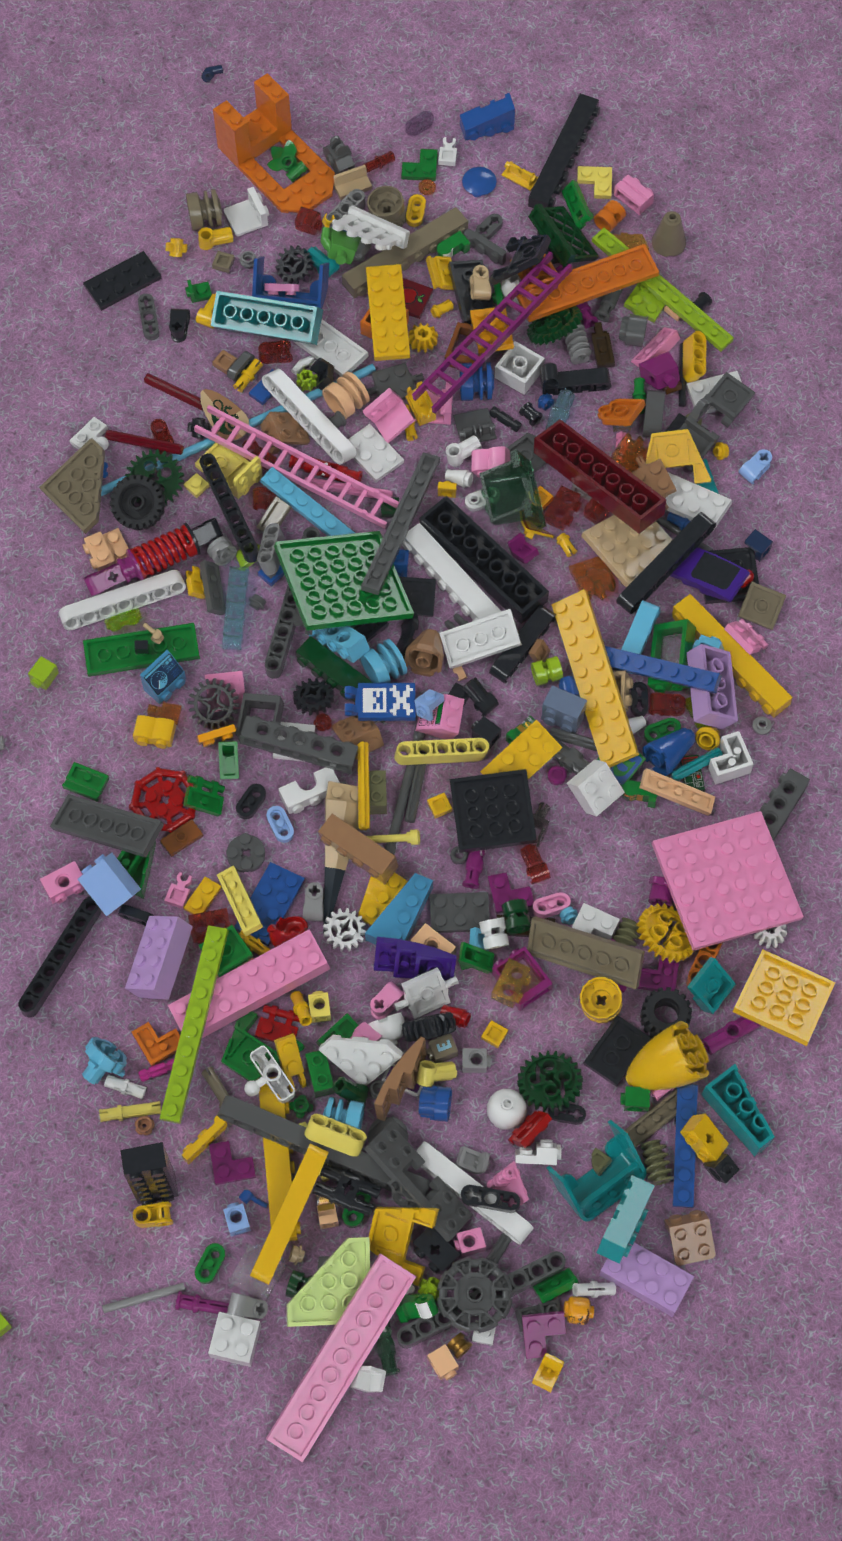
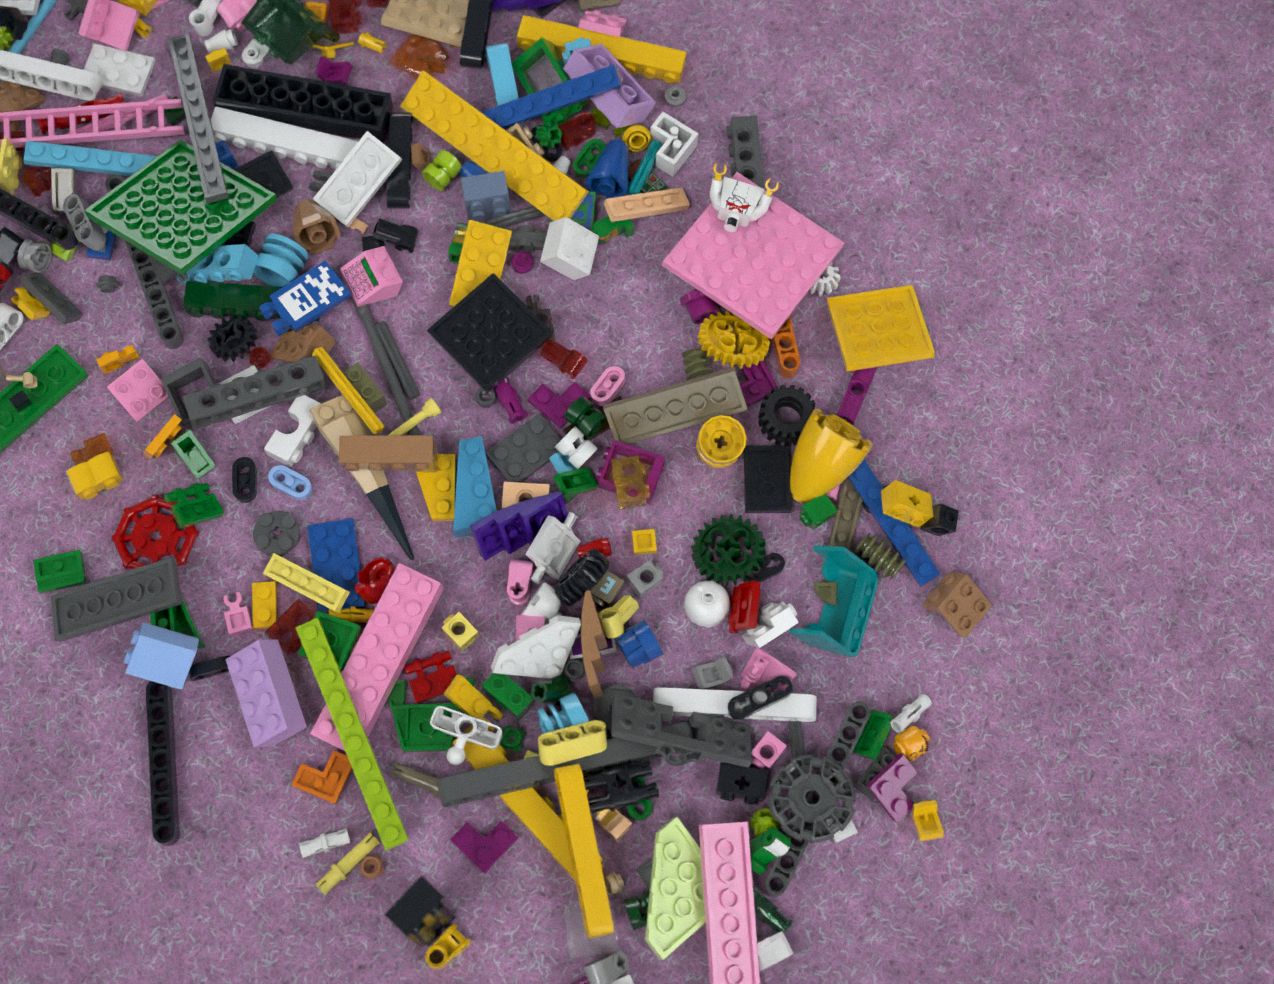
camera: 40 degrees left, 5 degrees up
bright pink brick [40,861,85,904] -> none
medium azure piece [82,1037,127,1085] -> none
dark pink axle [138,1059,174,1082] -> none
slope [140,650,186,704] -> none
dark orange plate [160,820,203,857] -> none
yellow plate [182,1116,228,1165] -> none
dark grey gear [188,678,240,730] -> none
green plate [195,1243,226,1284] -> none
clear light blue beam [222,566,249,650] -> none
light blue brick [223,1202,251,1237] -> none
blue hand [239,1190,268,1208] -> none
yellow pin [290,991,312,1026] -> none
light grey piece [303,882,324,921] -> none
green hinge [316,1013,359,1047] -> none
light nougat wheel [322,371,370,419] -> none
white gear [323,908,366,952] -> none
yellow wing [369,1207,439,1286] -> none
light yellow beam [394,738,489,765] -> none
black tile [396,612,419,659] -> none
light blue bracket [414,689,445,721] -> none
yellow plate [427,792,452,819] -> none
light nougat brick [427,1344,459,1381] -> none
pearl gold wheel [447,1332,473,1359] -> none
black brick [471,716,502,750] -> none
medium azure plate [560,907,578,925] -> none
white brick [572,903,620,940] -> none
teal wedge [596,1175,655,1264] -> none
lavender brick [599,1243,694,1317] -> none
teal plate [687,957,736,1014] -> none
teal wedge [701,1064,775,1157] -> none
none -> light orange plate [96,345,139,374]
none -> green gear [535,121,562,148]
none -> white torso [710,163,779,232]

